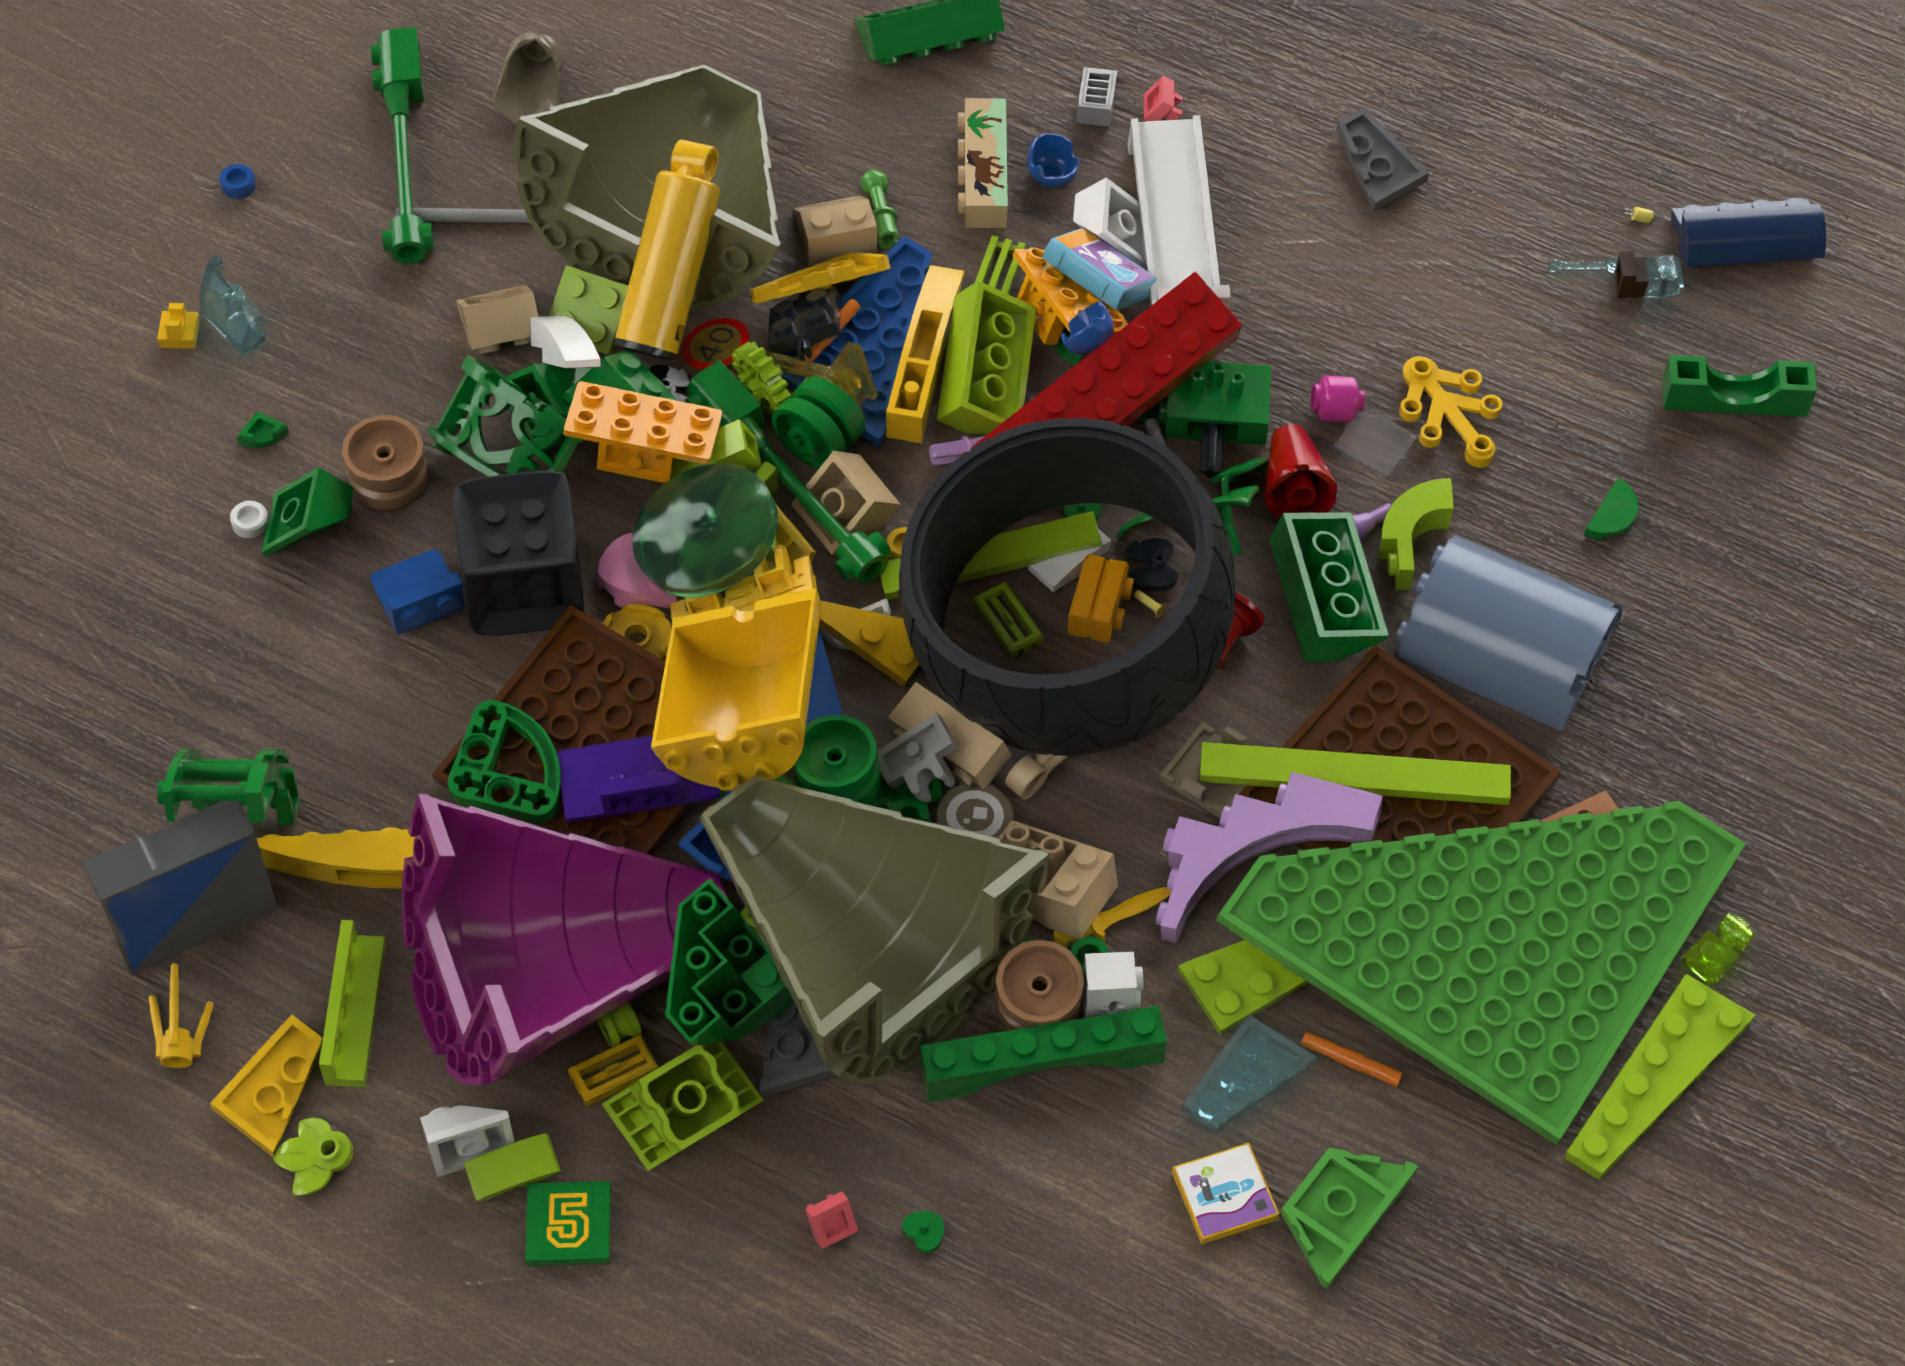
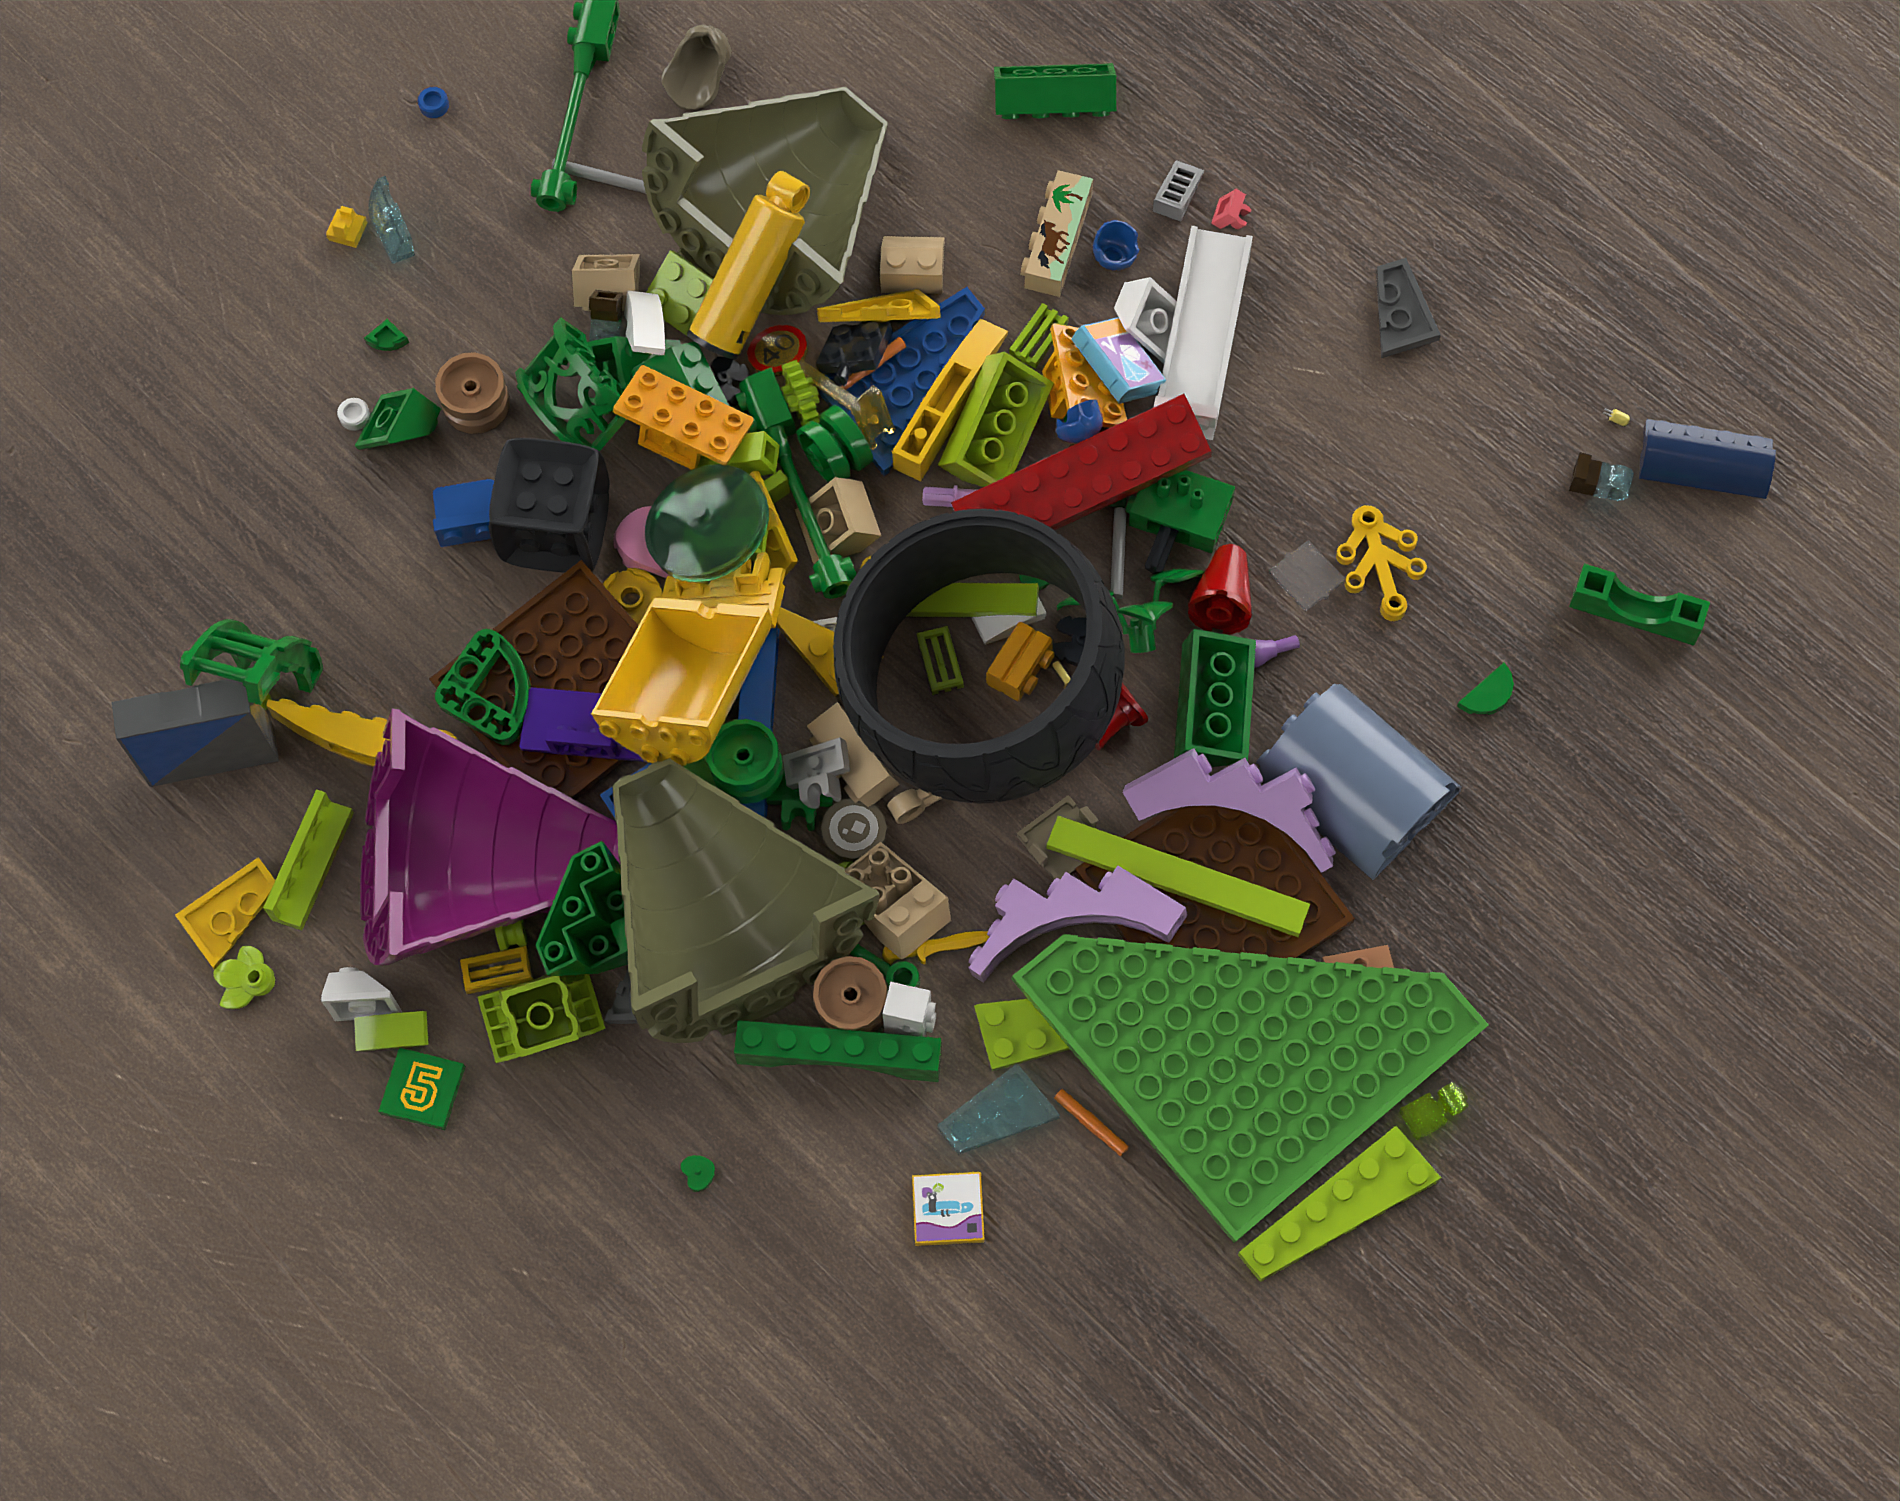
camera: 20 degrees right, 10 degrees up
yellow plant [148,963,214,1068] -> none
coral tile [805,1191,859,1249] -> none
bright green pin [861,170,899,249] -> none
bright green wing [1281,1148,1418,1290] -> none
dark pink head [1310,375,1365,423] -> none
lime arch [1378,478,1454,590] -> none
clear light blue hinge [1548,257,1618,273] -> none
none -> dark brown leg [589,290,623,341]
none -> lavender arch [1123,748,1336,873]

